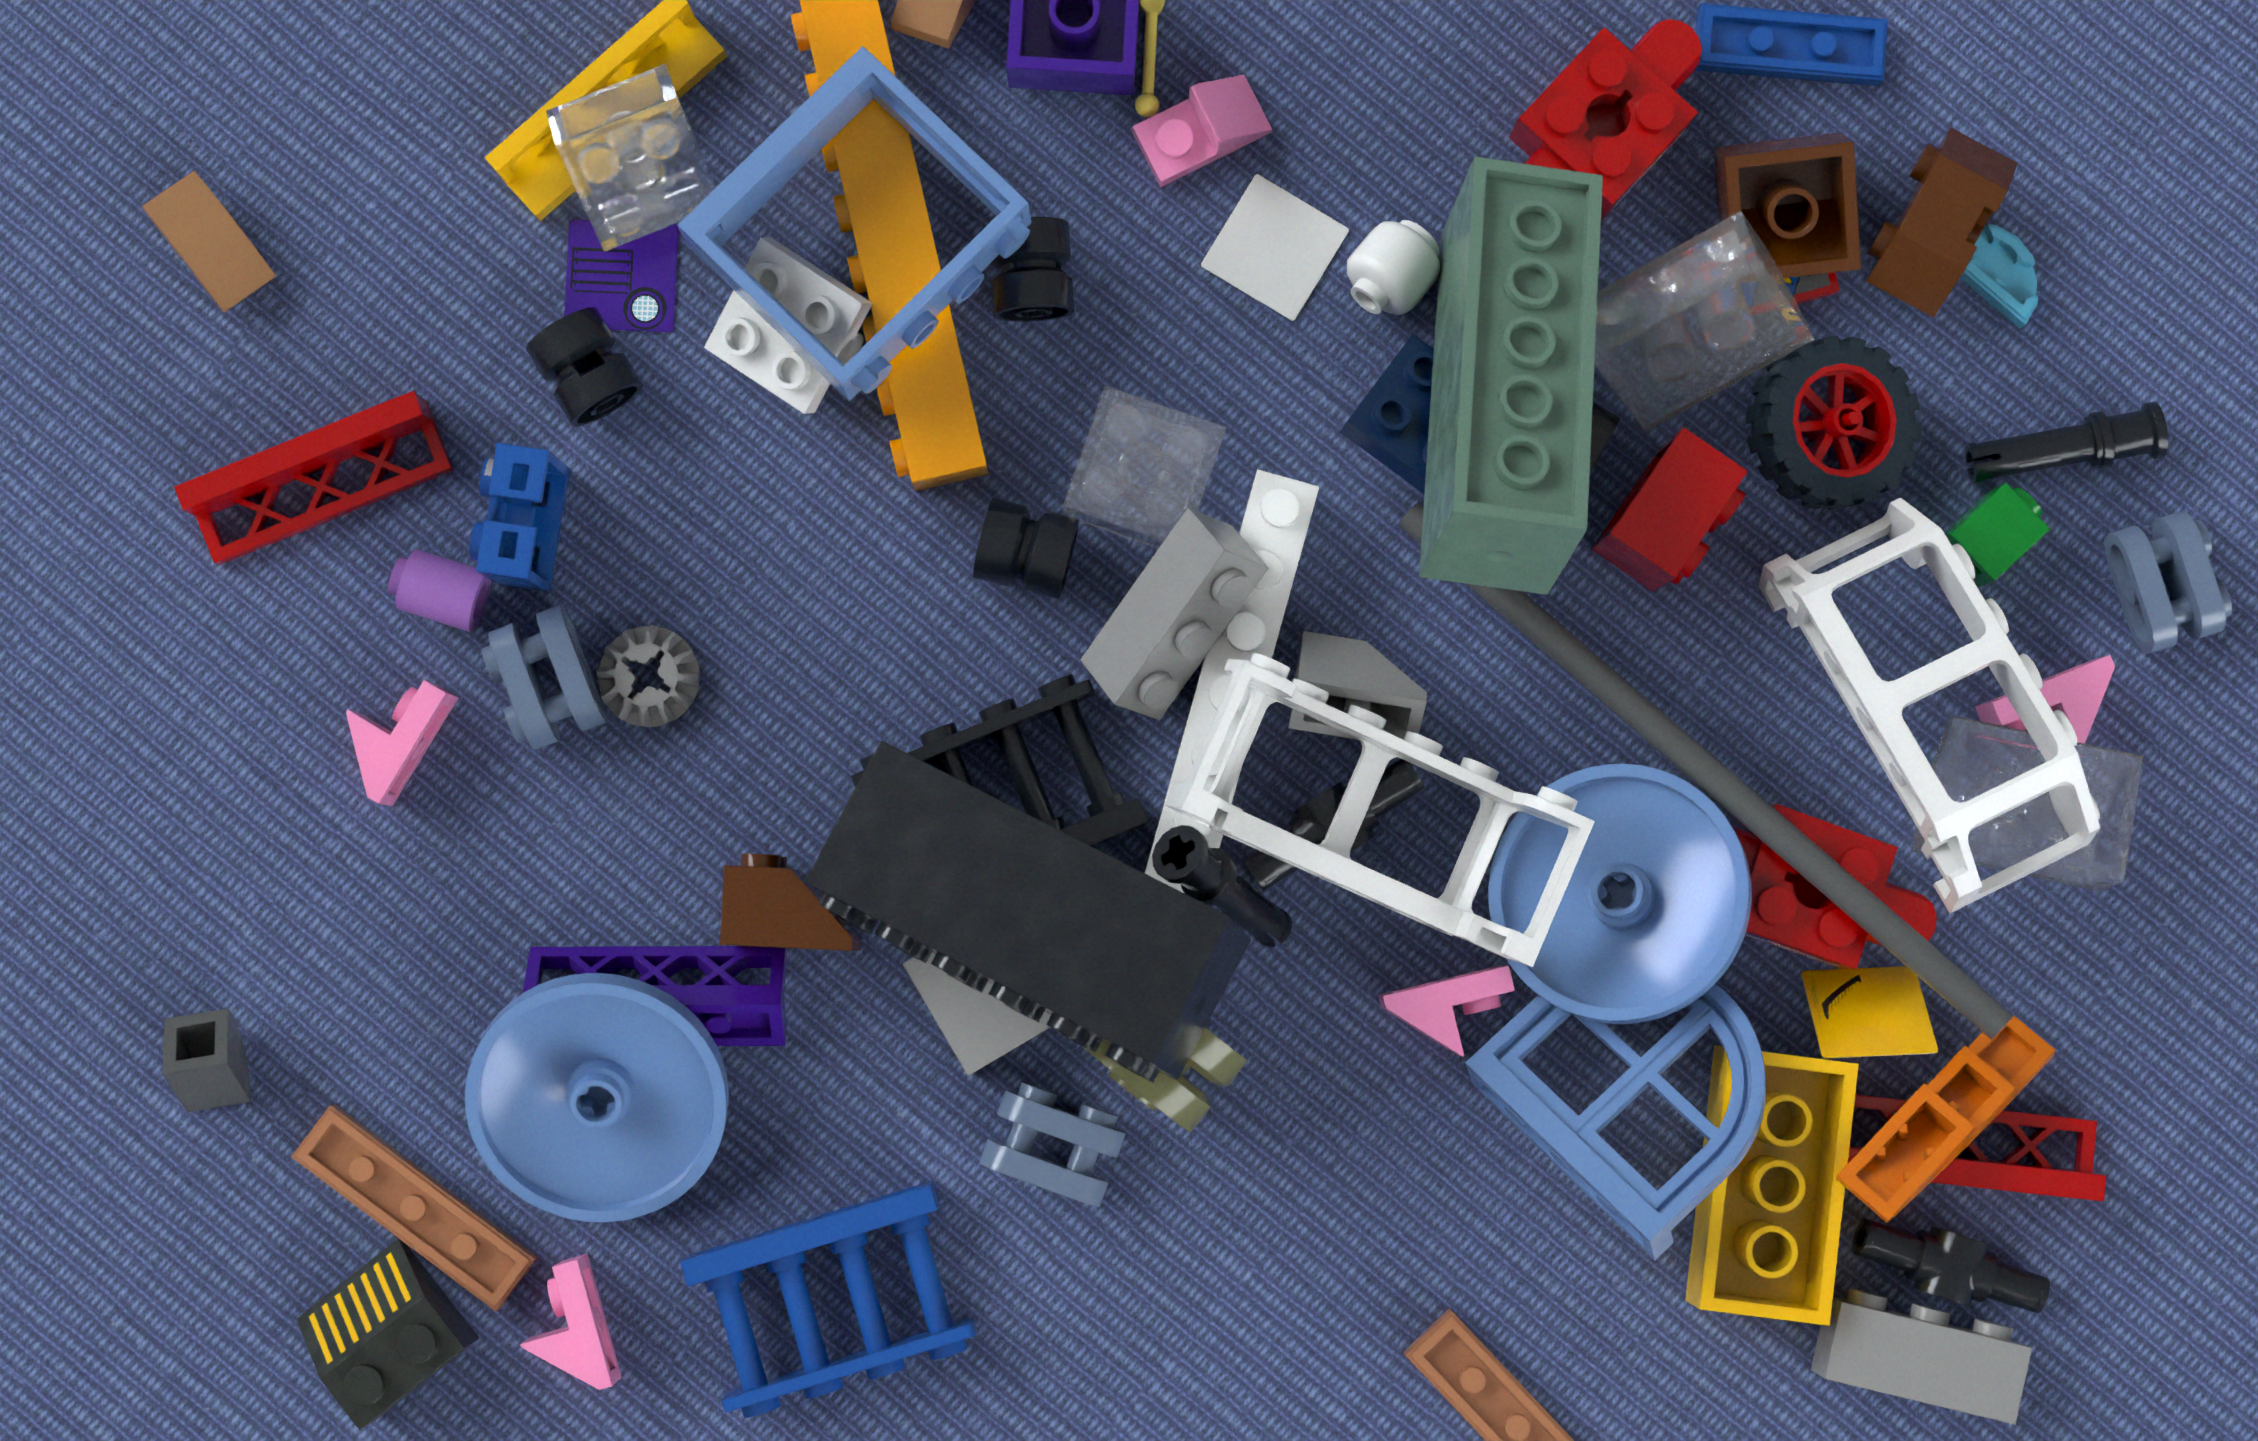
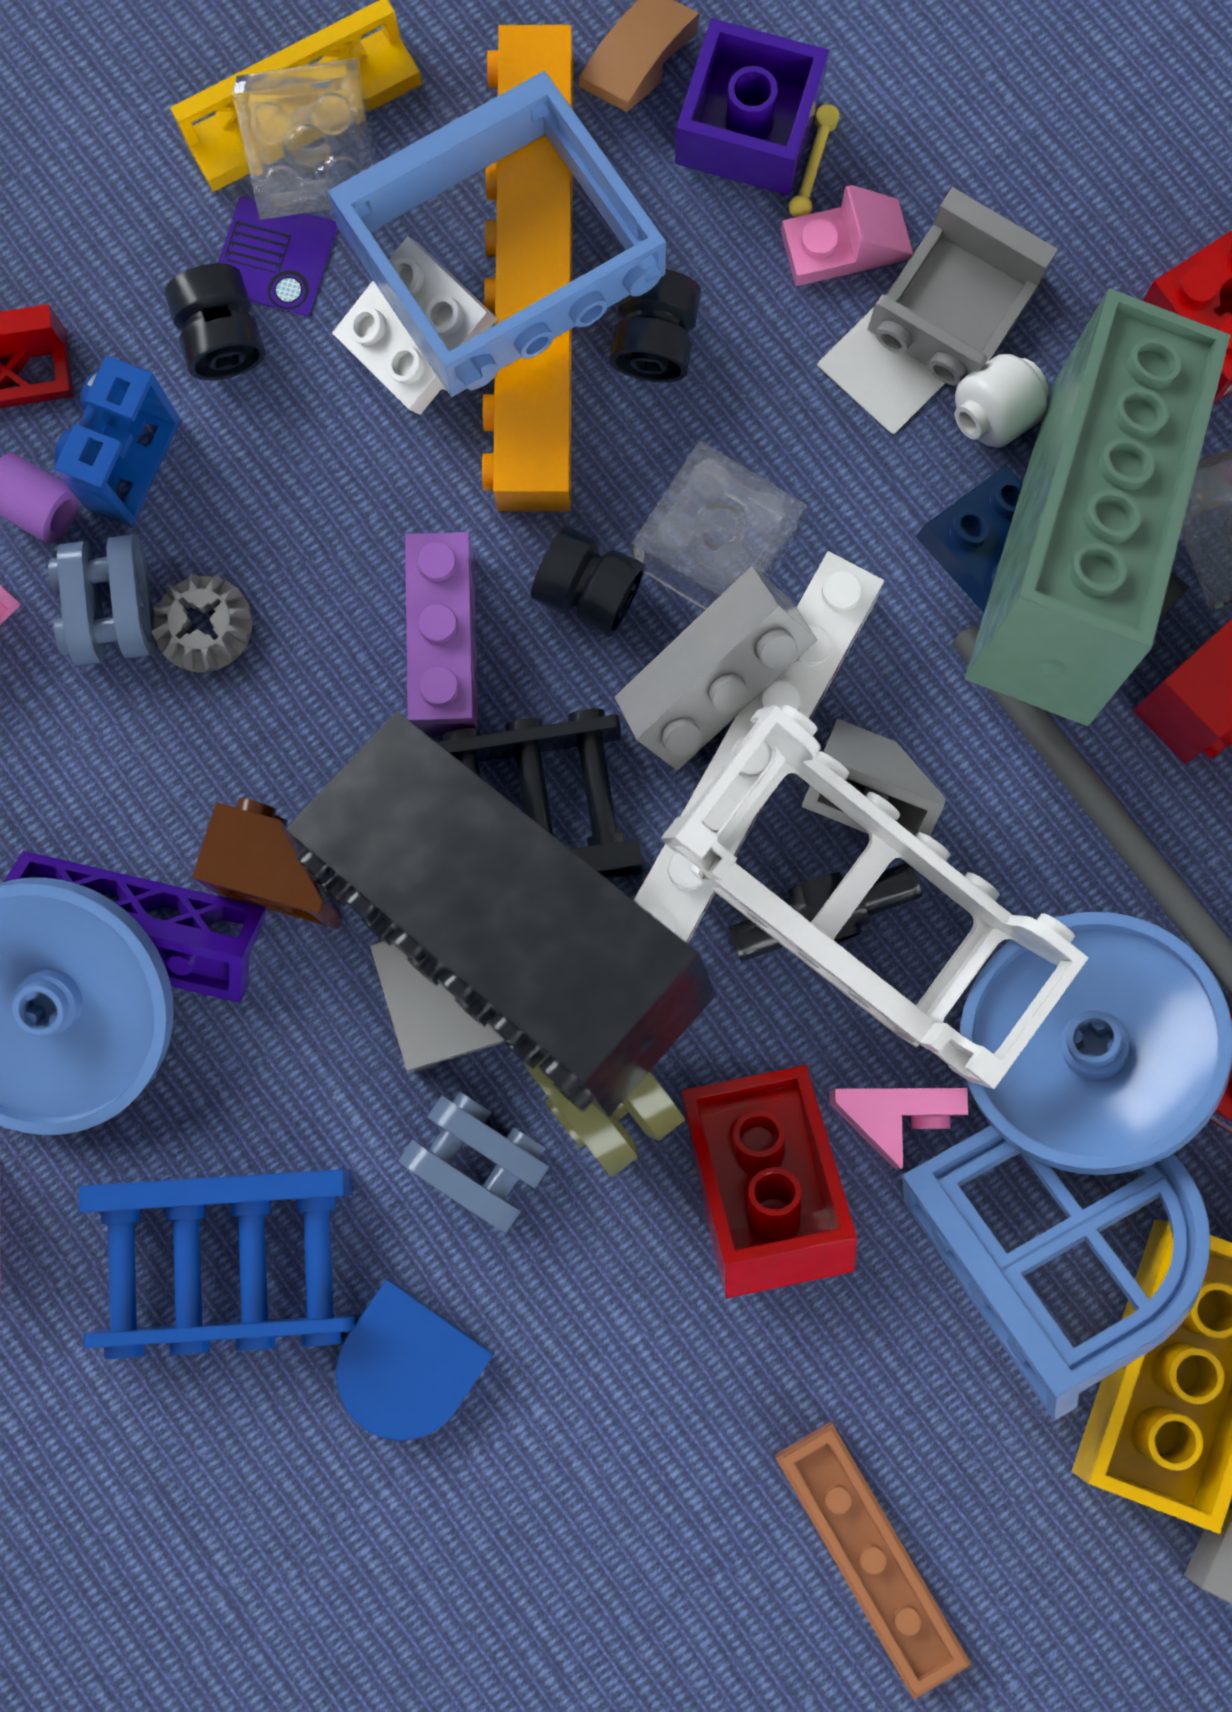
camera: 25 degrees right, 5 degrees down
black pin [1152,825,1292,947] -> none
none -> blue tile [336,1278,495,1441]
none -> medium lavender brick [405,532,478,736]
none -> red slope [681,1065,857,1299]
none -> light grey panel [867,187,1058,385]

